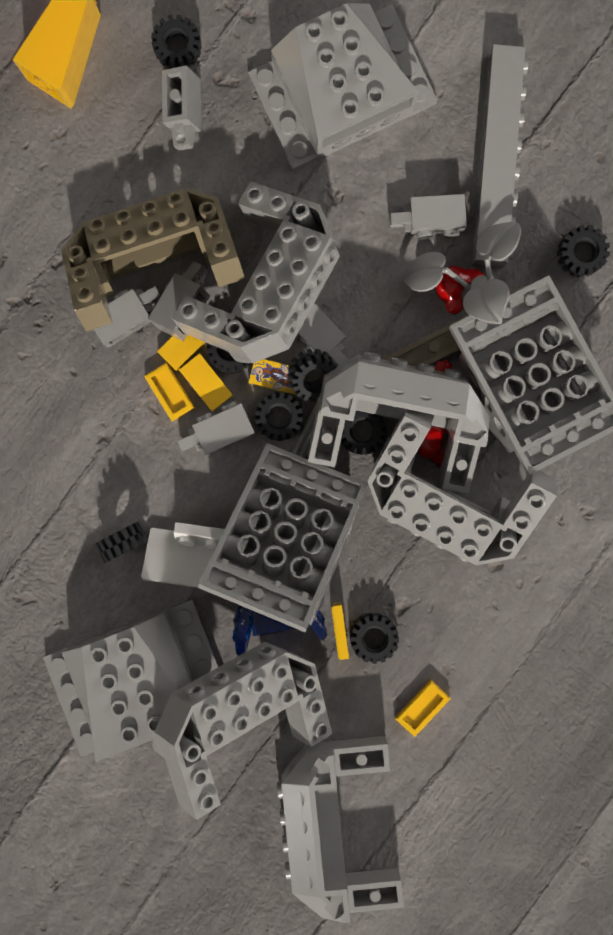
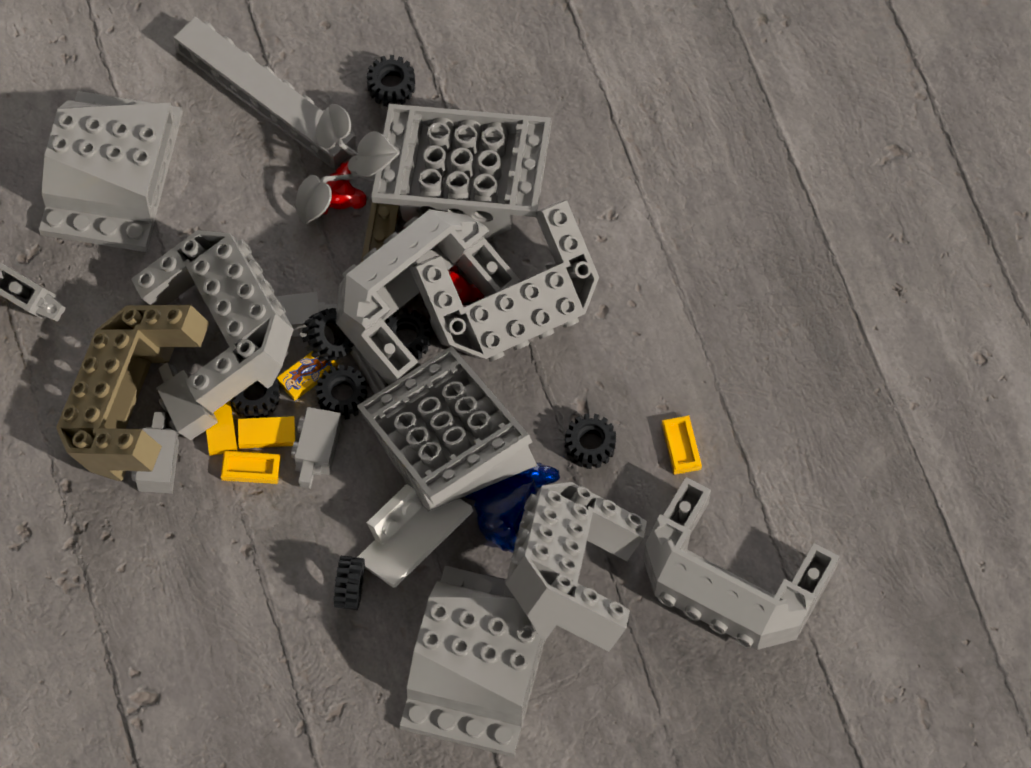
camera: 60 degrees left, 25 degrees down
yellow tile [331,602,349,660] -> none
light grey hinge [390,194,467,239] -> none

